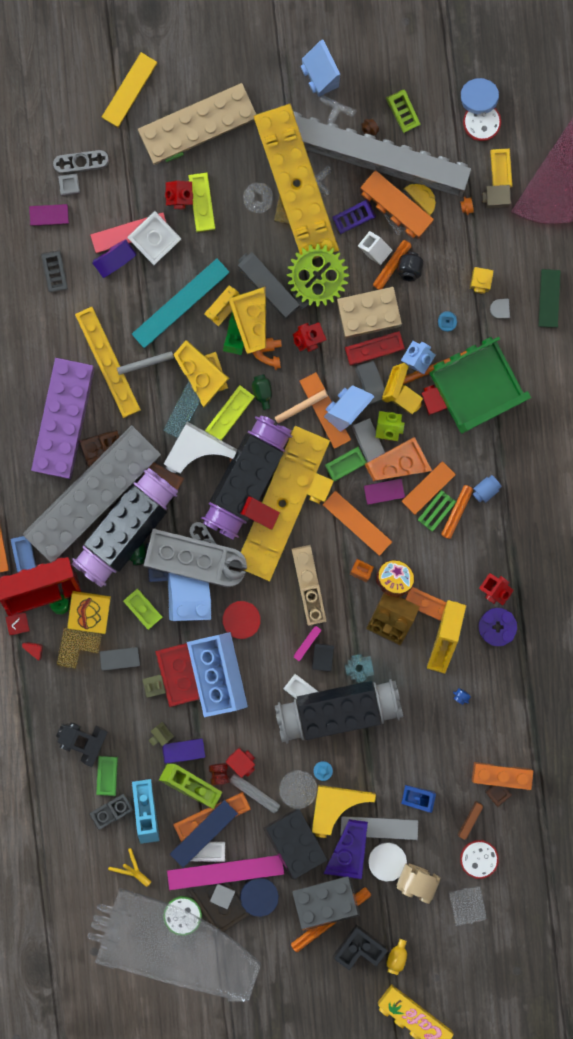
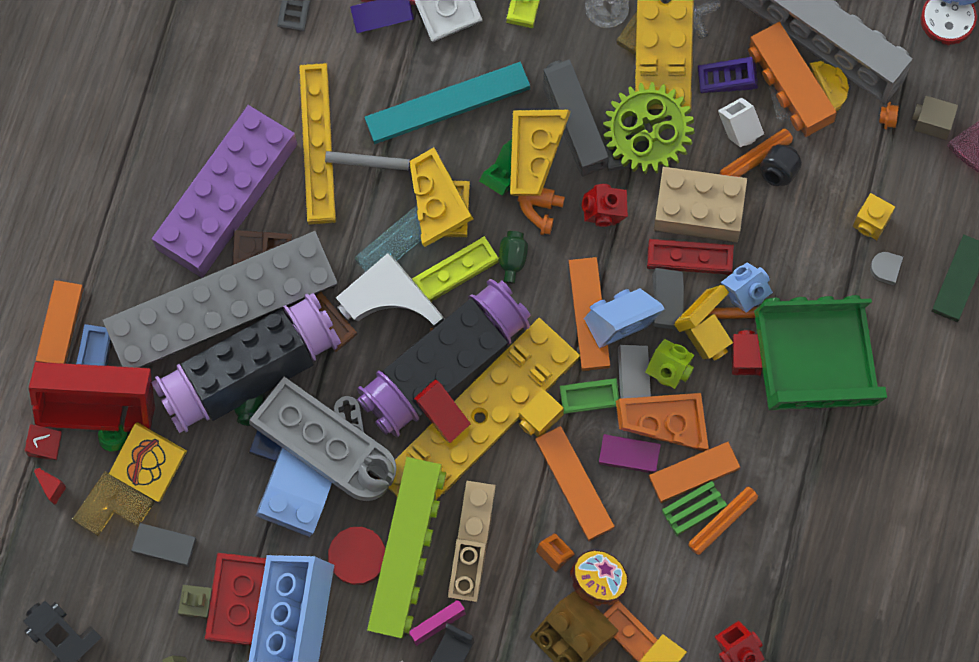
camera: 20 degrees right, 15 degrees down
lime plate [123,588,163,630] -> none
yellow hinge [204,285,240,327] -> none
light nougat bar [275,389,328,424] -> none
dark azure tile [438,311,457,332] -> none
medium blue brick [473,475,502,503] -> none
yellow tile [490,149,512,188] -> none
none -> lime brick [367,457,446,639]

